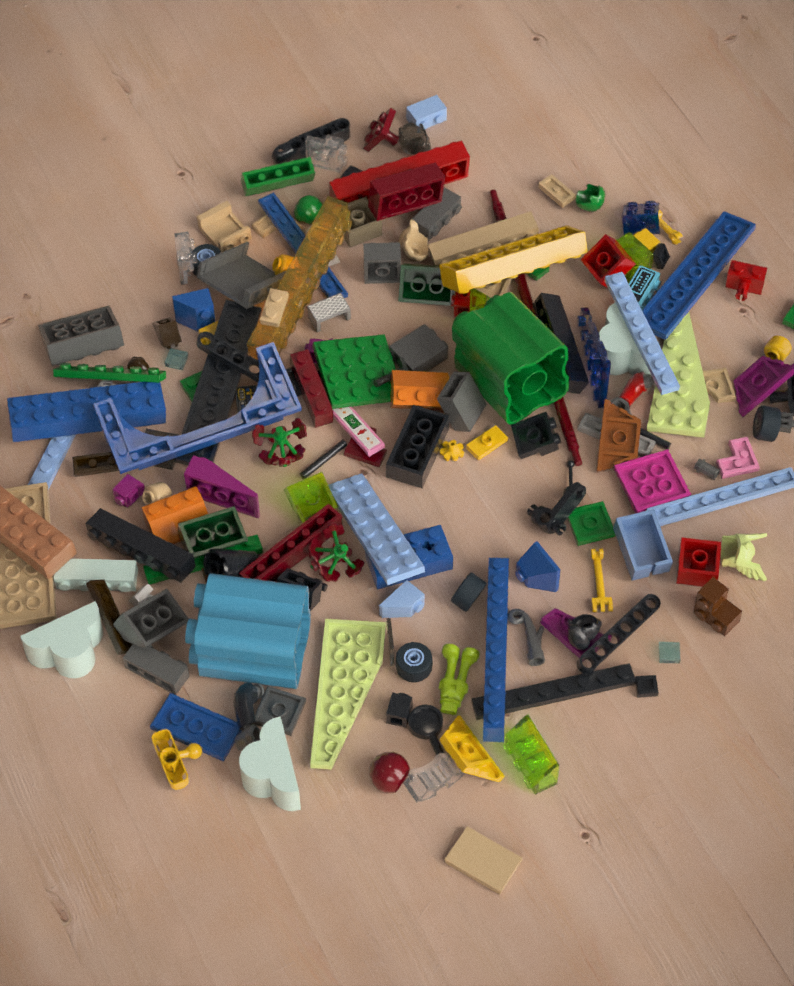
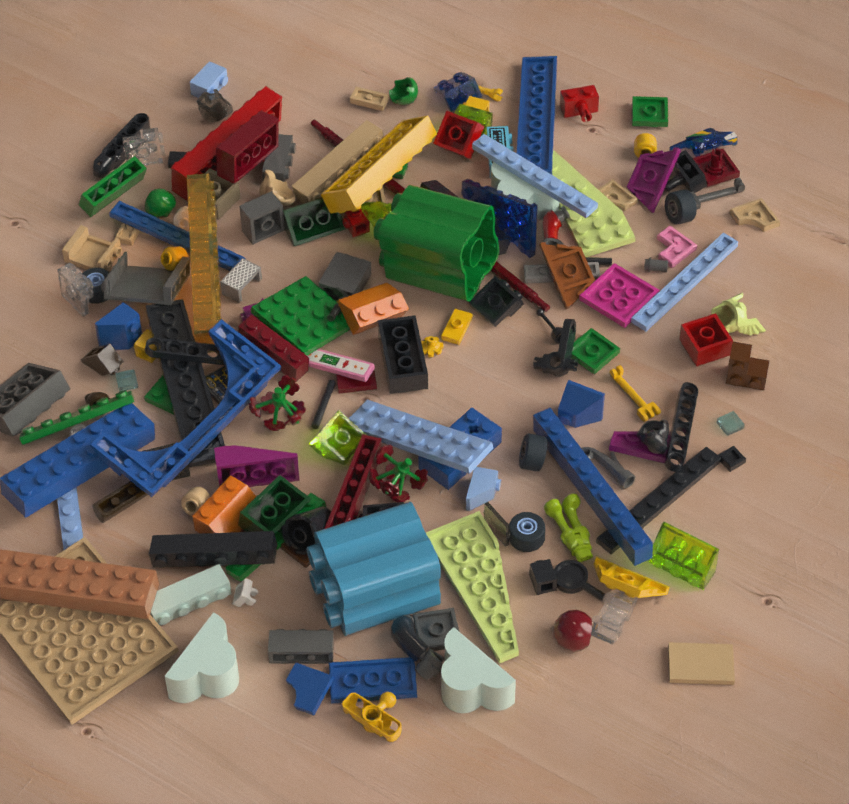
camera: 30 degrees left, 5 degrees down
dark brown tile [86,579,133,655] -> none
magenta window [112,474,145,508] -> none
dark grey slope [113,589,189,648] -> none
tan plate [260,288,289,327] -> none
dark red plate [363,108,400,152] -> none
dark grey brick [437,371,487,432] -> none
medium blue piece [613,509,673,581] -> none
black tile [652,243,670,269] -> none
none -> blue tile [286,663,334,715]

